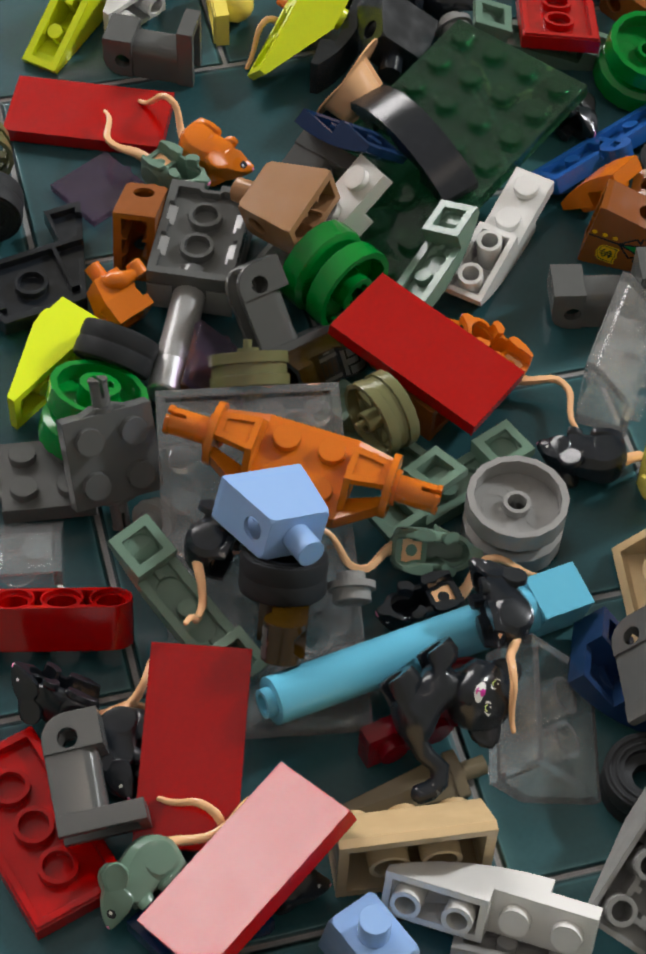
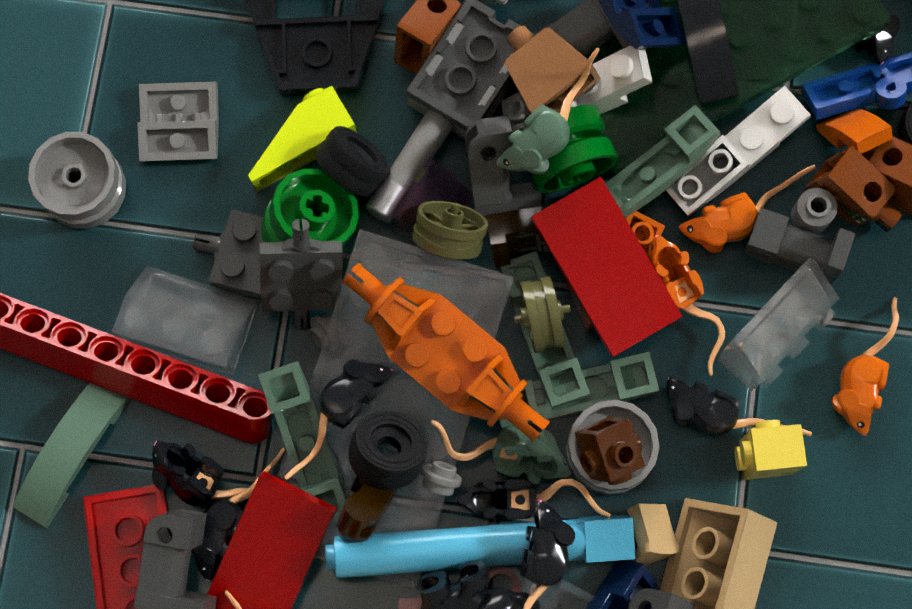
camera: 30 degrees right, 25 degrees up
orange piece [84,258,154,328] -> none
light blue torso [211,464,329,566] -> none
none -> sand green animal [497,48,600,174]
none -> reddish brown brick [575,417,645,485]
none -> tan tile [627,503,681,566]
none -> orange animal [679,165,816,253]
none -> light grey brick [791,188,837,234]

